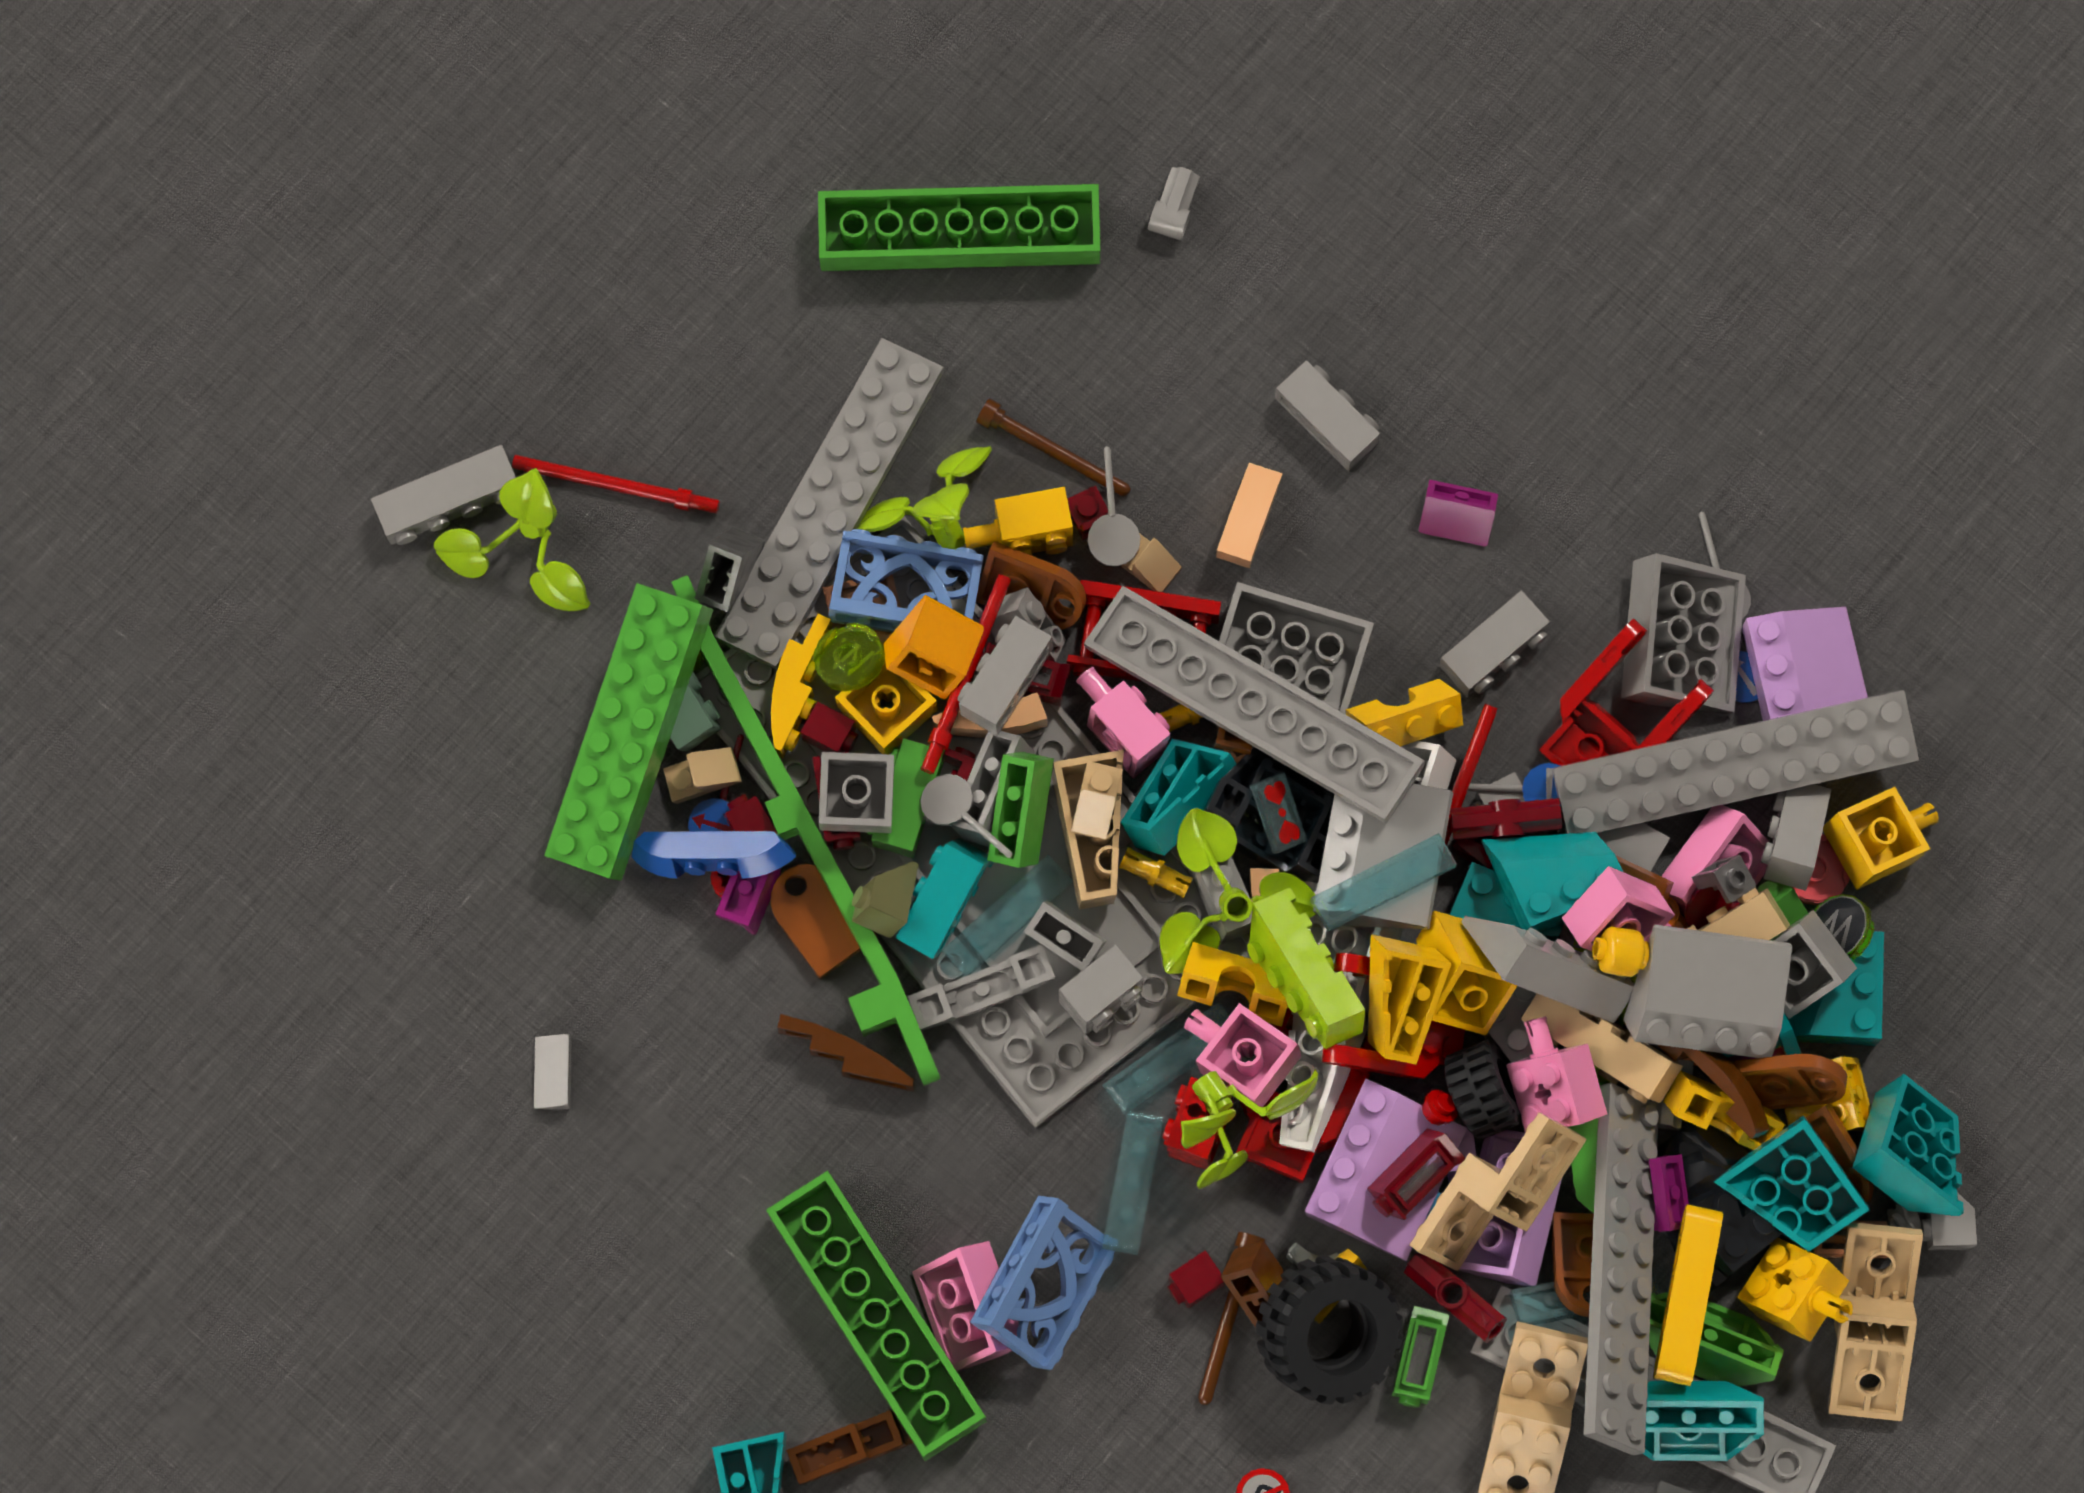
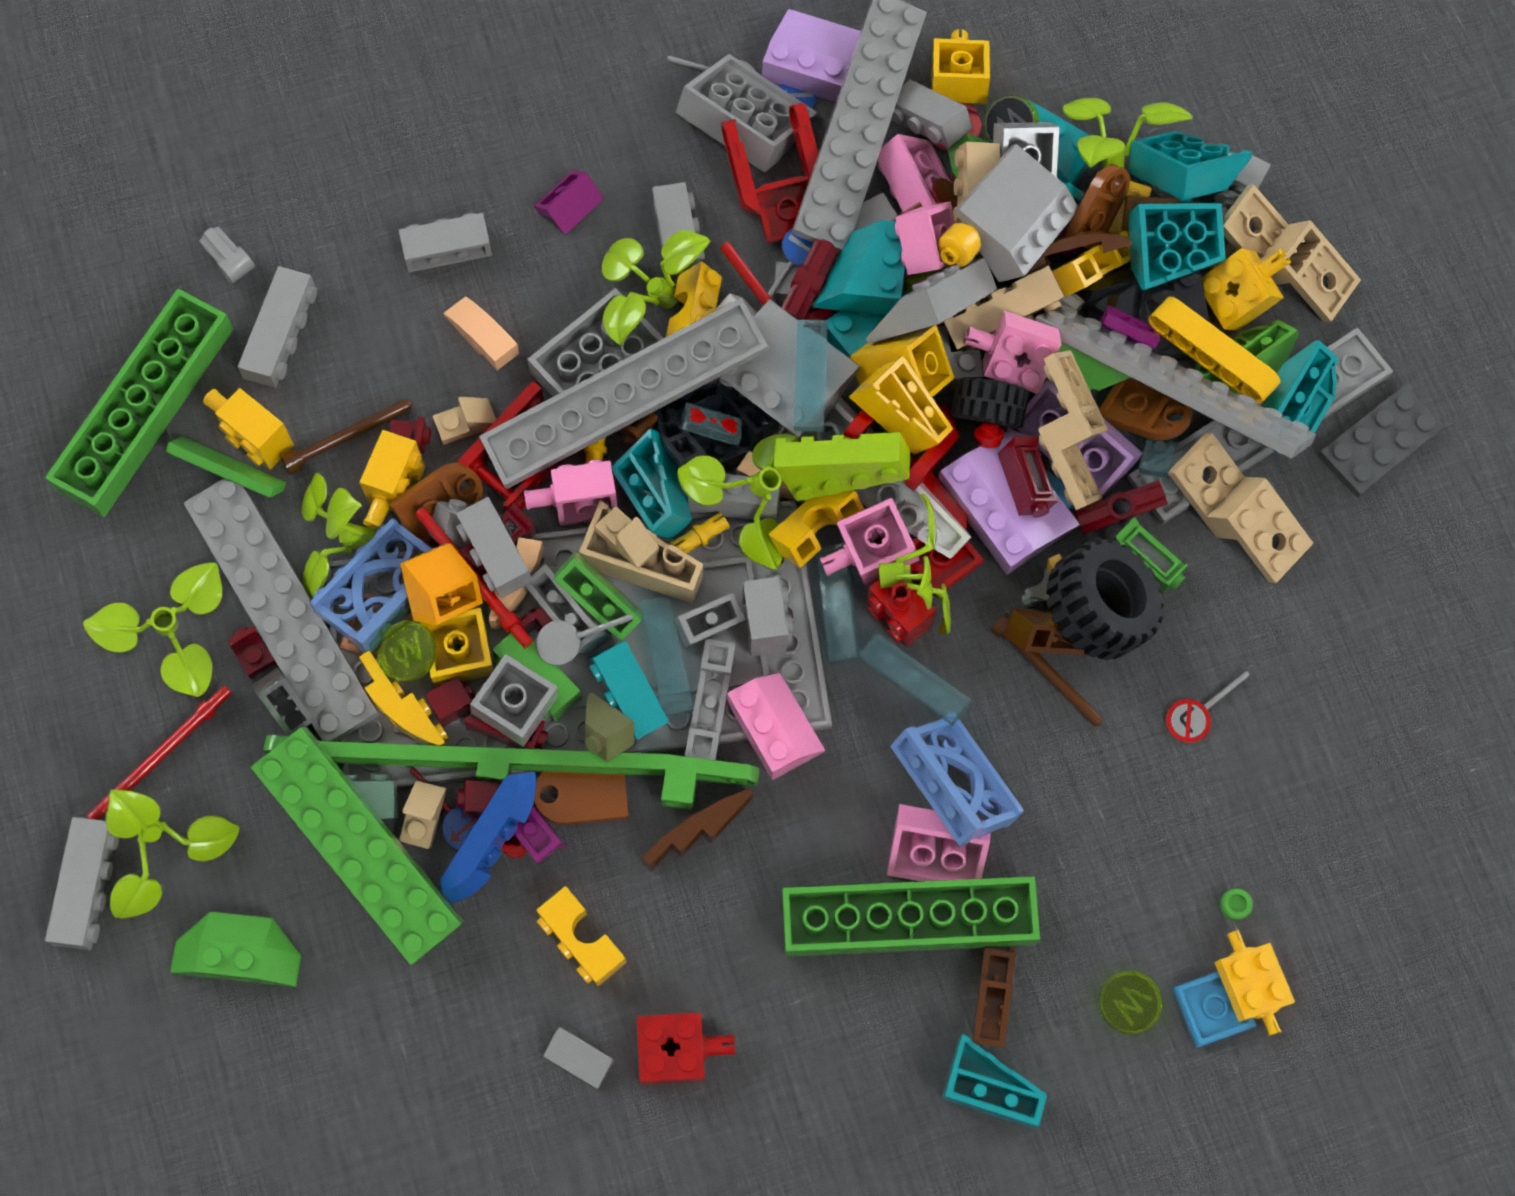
camera: 65 degrees left, 5 degrees down
light grey piece [1087,446,1140,567] -> none
dark red brick [1167,1250,1225,1309] -> none
flat silver bracket [1691,855,1756,903] -> none
none -> lime plant [83,563,223,697]
none -> bright green tile [166,436,286,498]
none -> bright green wedge [170,912,302,987]
none -> yellow brick [203,388,294,470]
none -> dark red bracket [227,626,276,679]
none -> light grey brick [238,266,317,388]
none -> yellow arch [536,886,627,987]
none -> lime plant [602,230,711,346]
none -> red brick [637,1012,735,1085]
none -> bright pink slope [727,673,825,780]
none -> lime plant [1063,98,1193,169]

